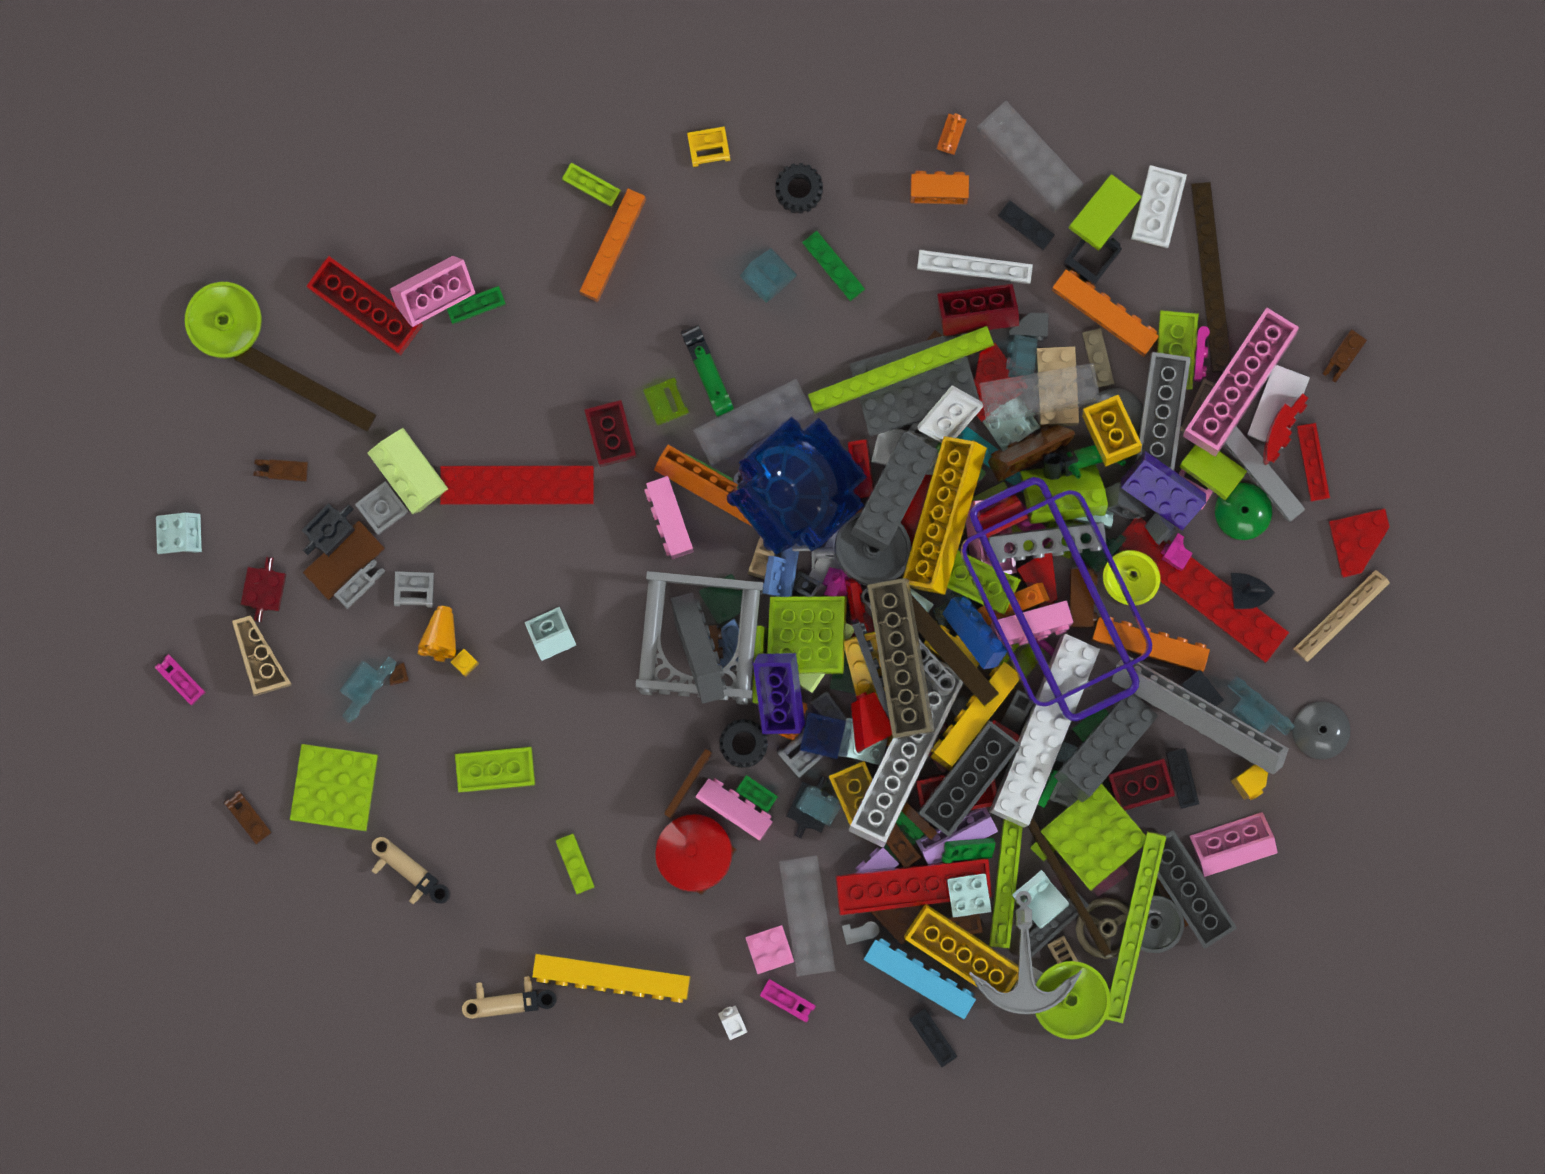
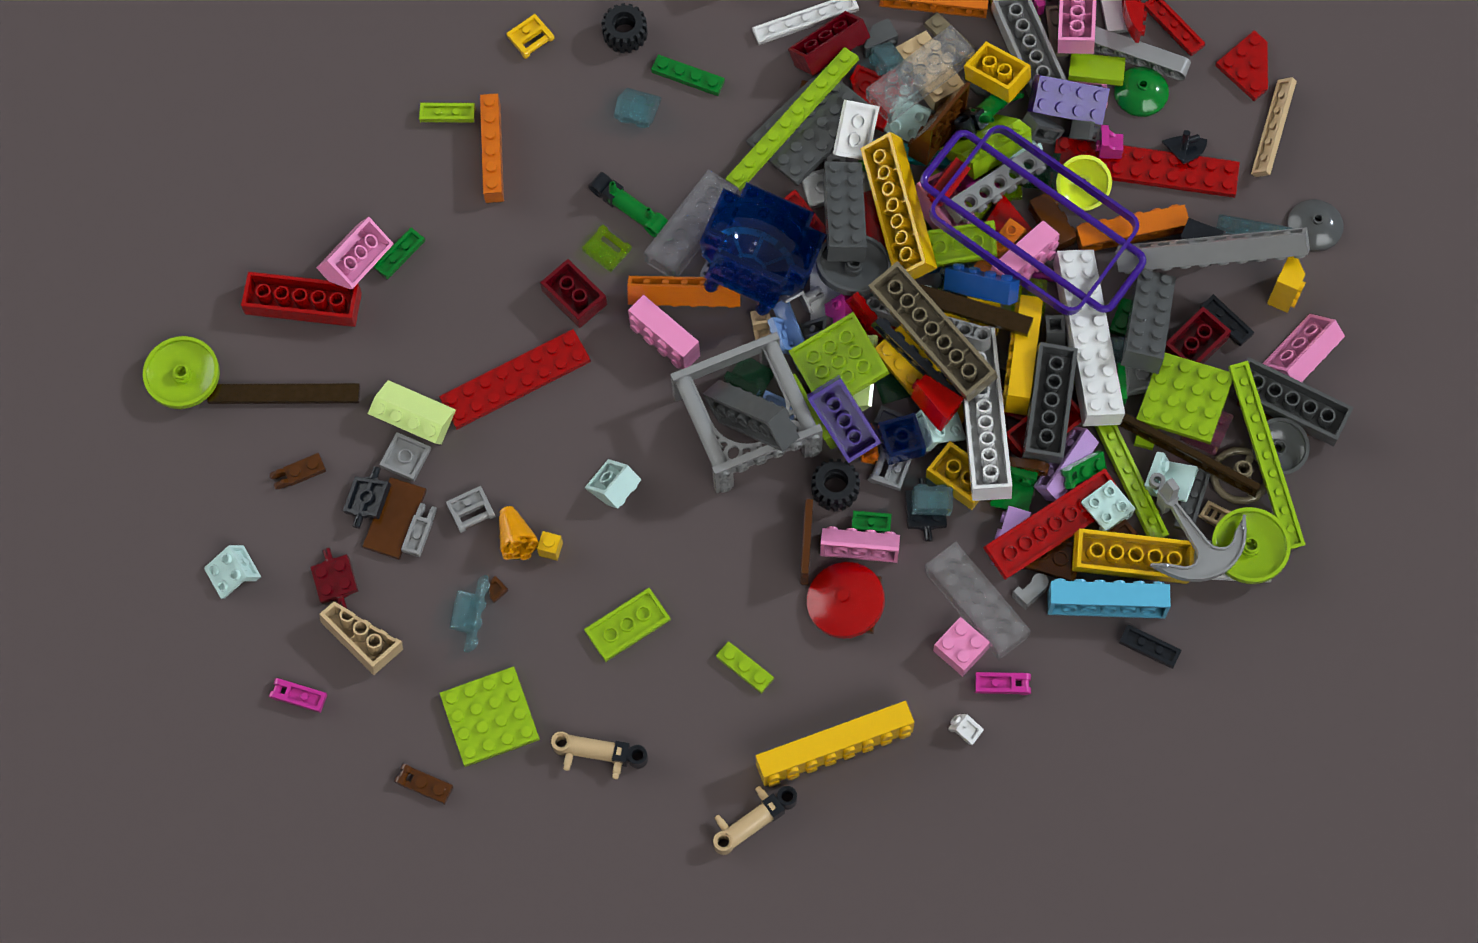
camera: 30 degrees left, 15 degrees down
reddish brown plate [886,823,921,868] -> none

